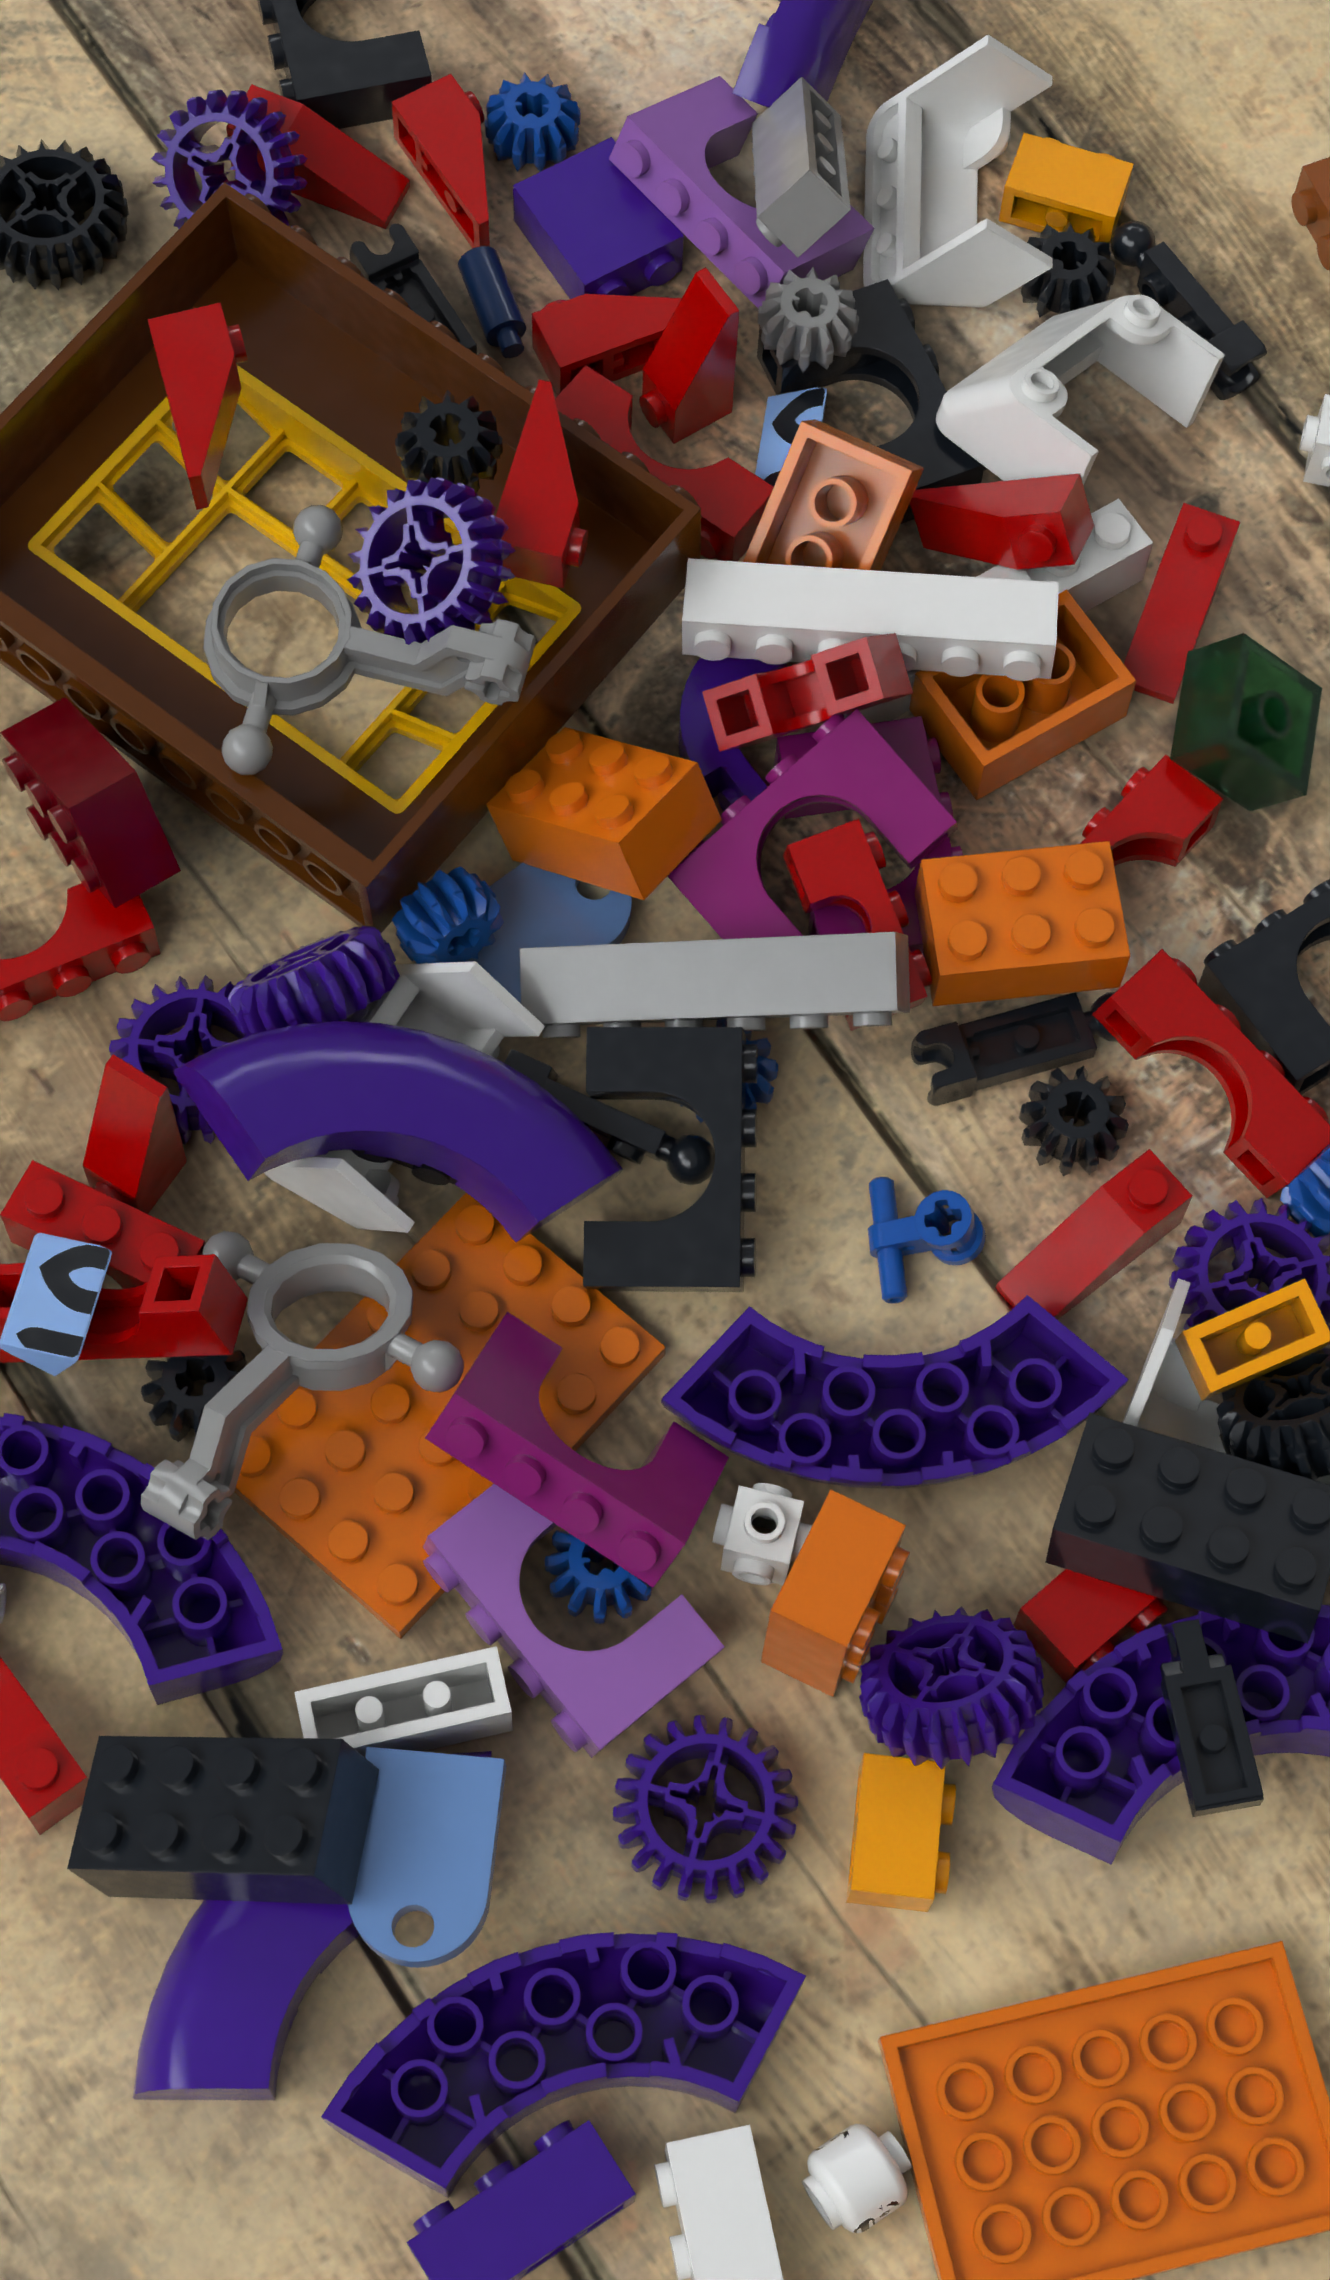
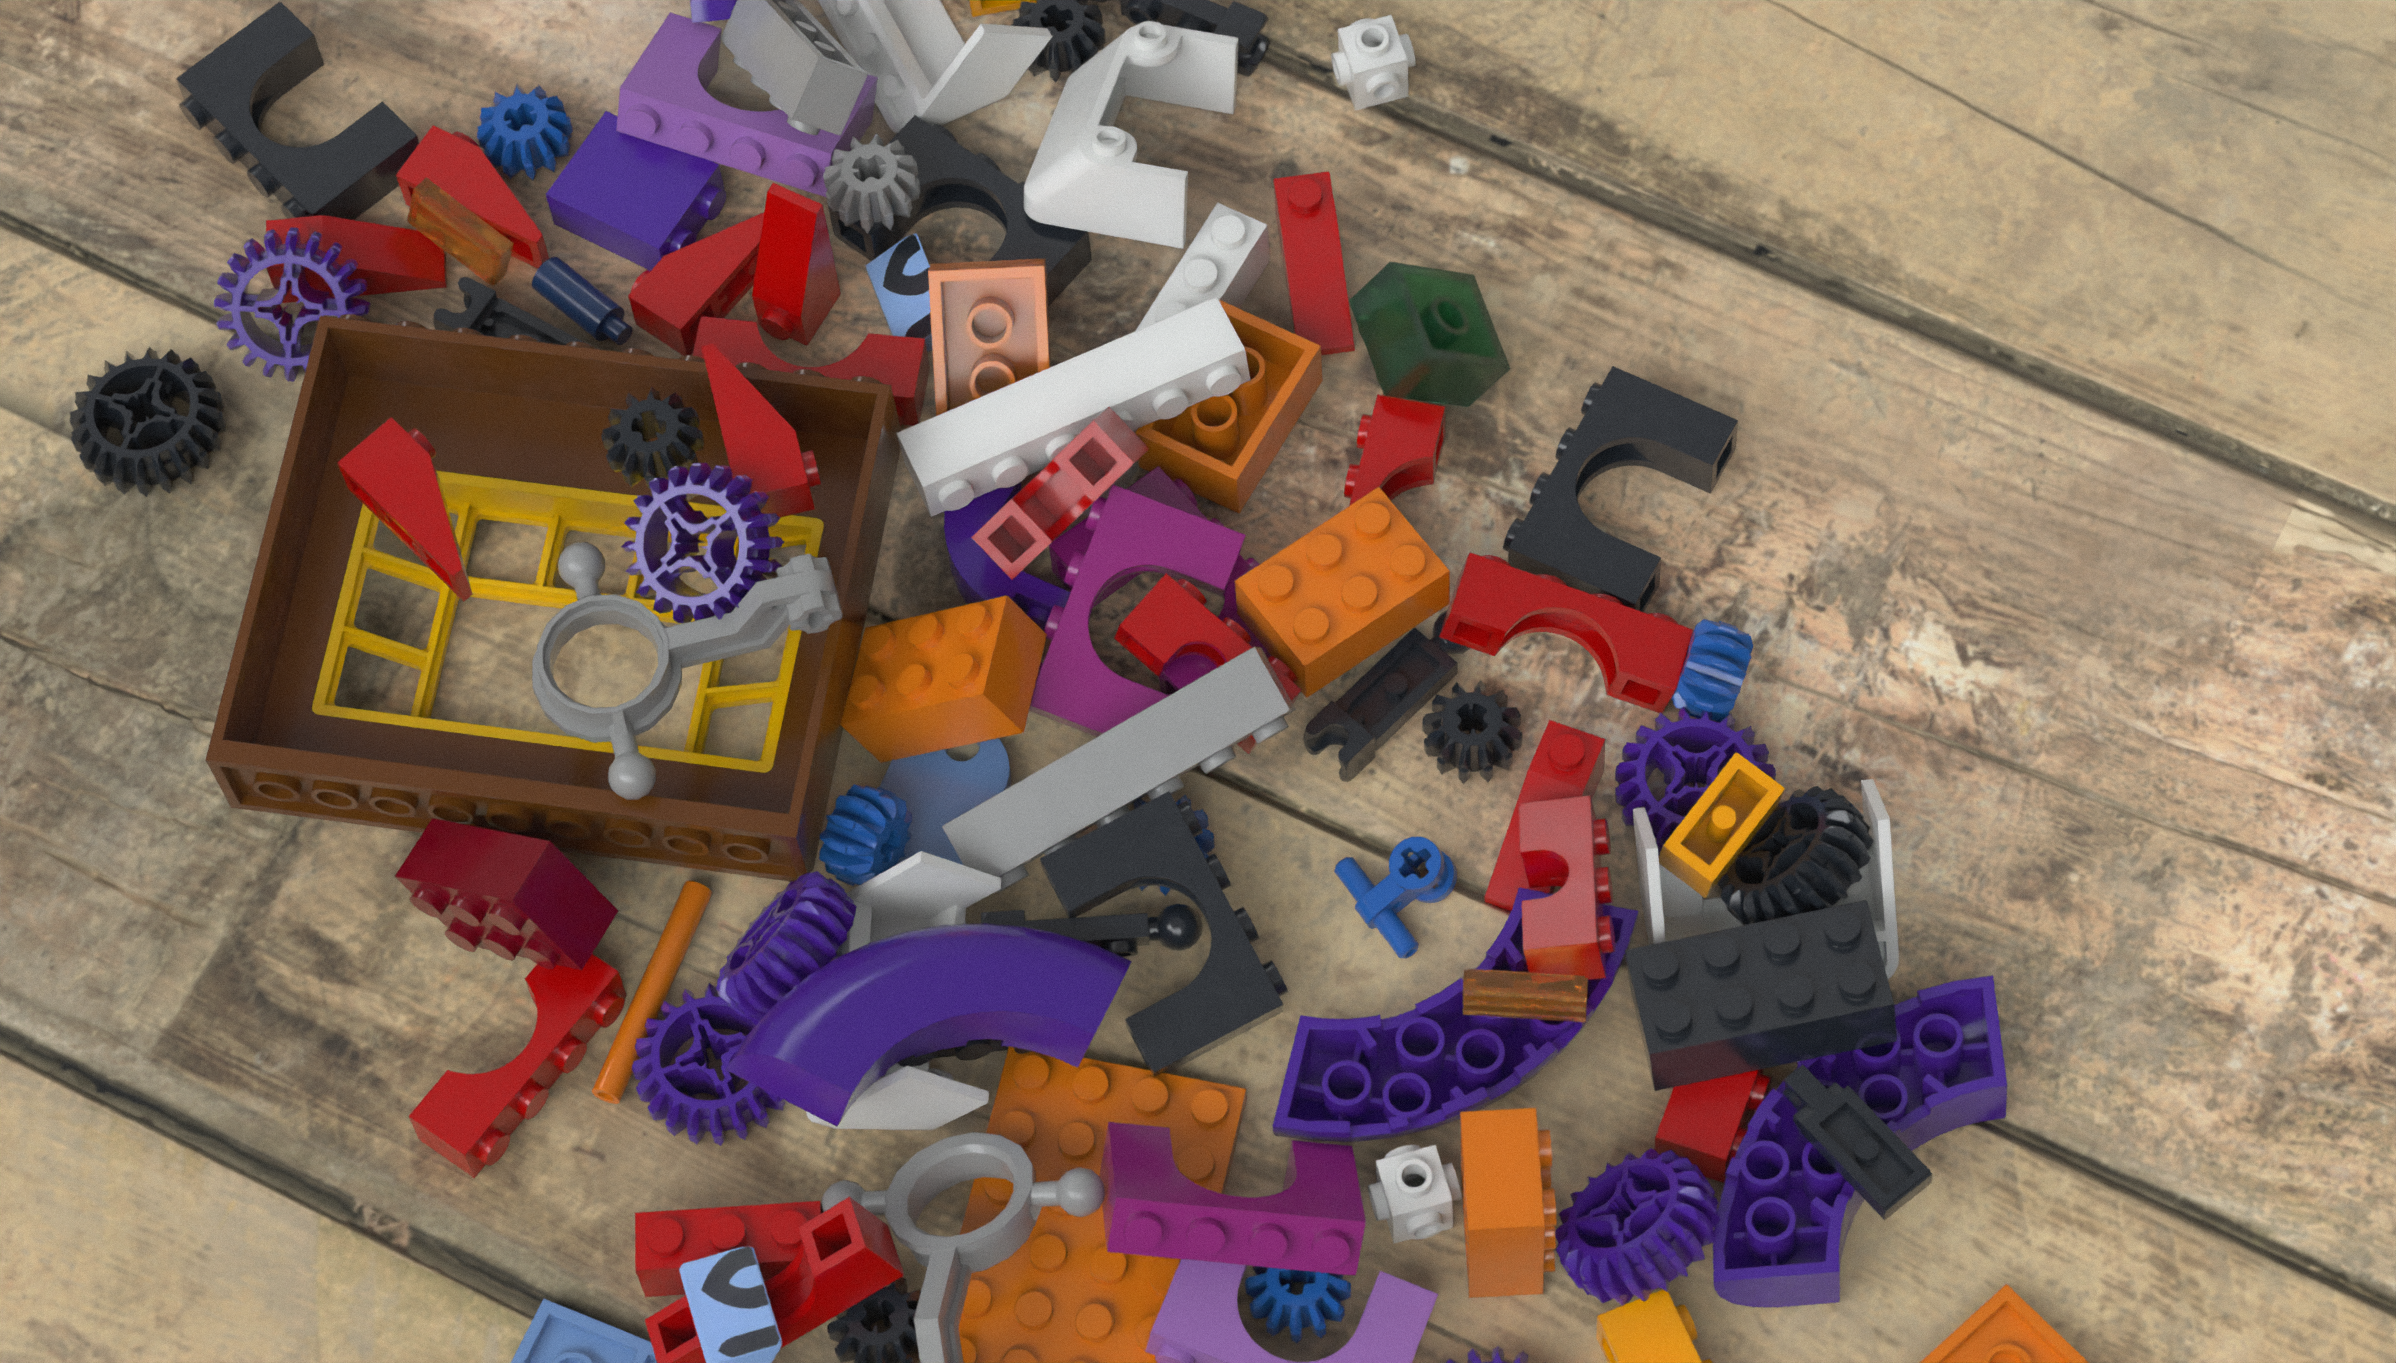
camera: 20 degrees left, 5 degrees down
red slope [83,1054,187,1214] -> none
red slope [910,473,1094,570] -> none
none -> clear orange tile [407,178,513,287]
none -> orange piece [591,881,712,1104]
none -> clear orange tile [1463,969,1588,1022]
none -> arch [1518,795,1615,986]

